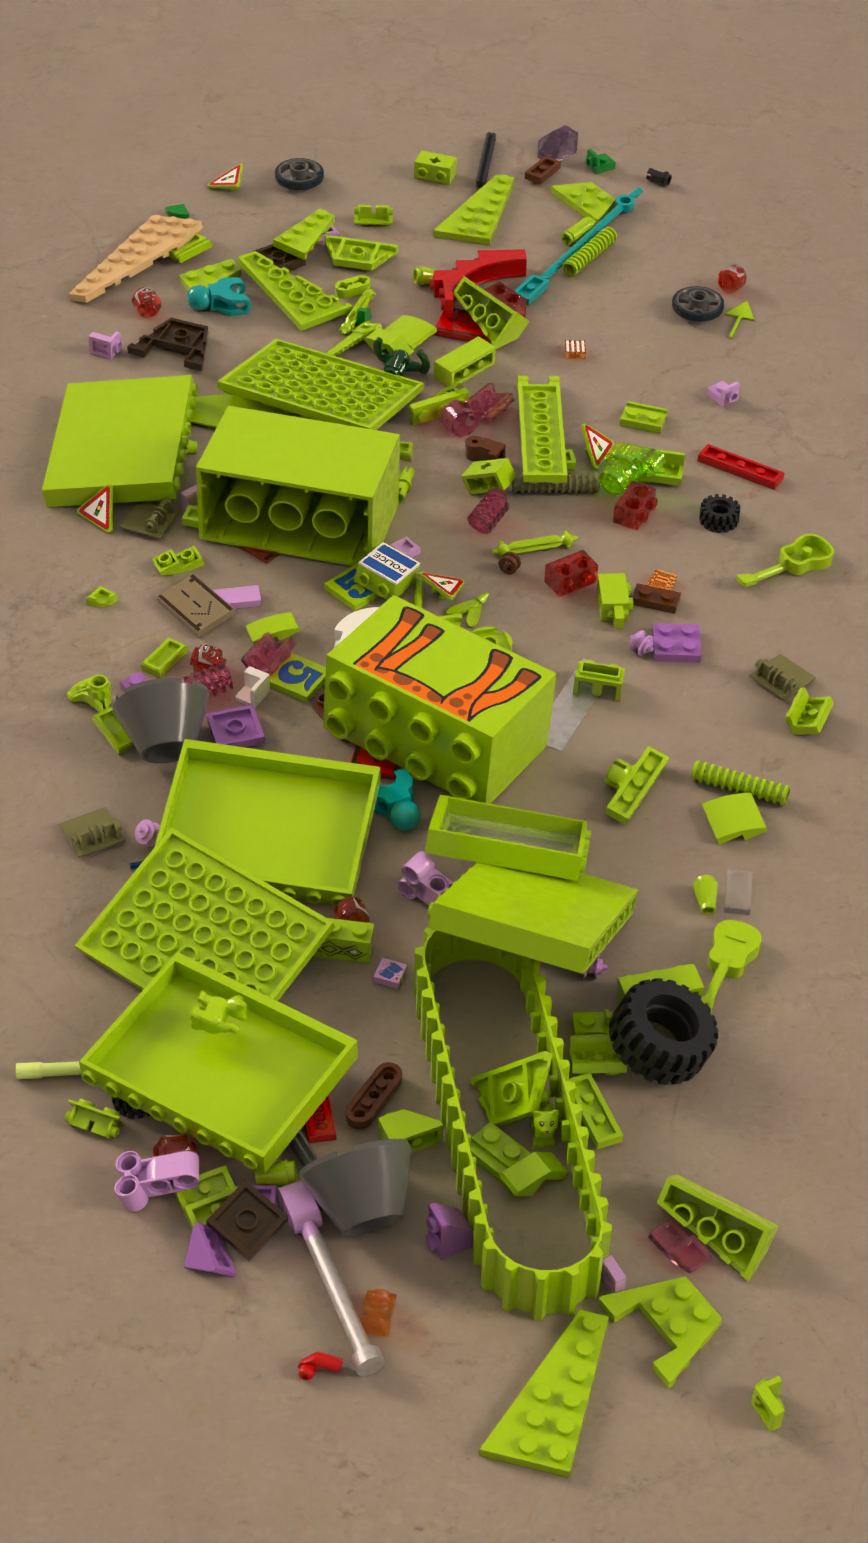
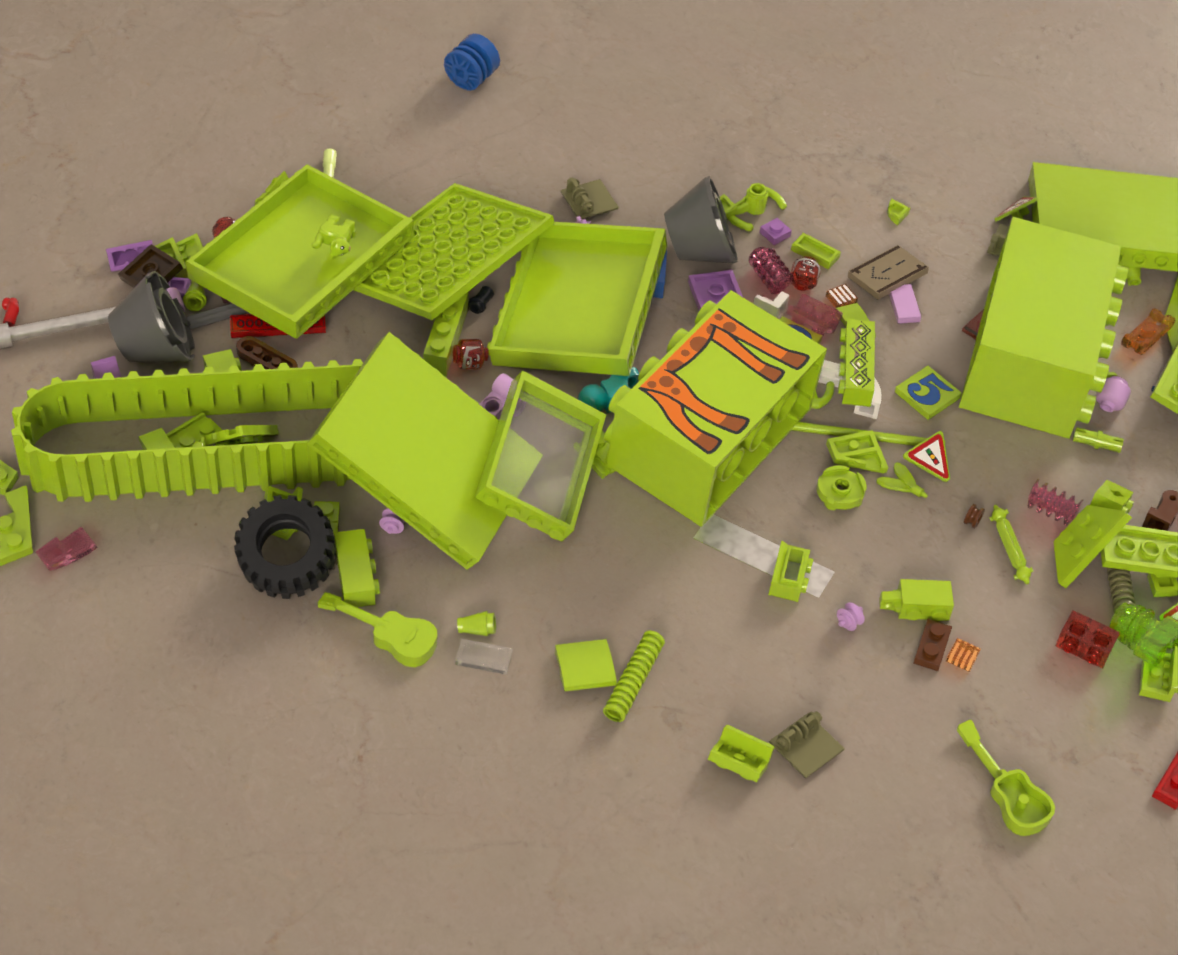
camera: 90 degrees right, 5 degrees up
lavender piece [114,1151,199,1212] -> none
lime slope [152,545,205,575] -> none
piece [354,542,421,600] -> none
clear orange bracket [361,1289,397,1336] -> none
lavender tile [389,536,421,558] -> none
lime tile [400,441,414,462] -> none
clear red brick [544,550,598,597] -> none
lime plate [569,1073,624,1150] -> none
lavender tile [601,1255,626,1294] -> none
lime plate [604,746,670,825] -> none
medium lavender plate [652,623,701,663] -> none
lime wedge [657,1174,779,1281] -> none
black tyre [699,494,740,533] -> none
none -> clear orange tile [826,283,858,308]
none -> lime brick [838,319,875,407]
none -> lime wing [1053,505,1132,588]

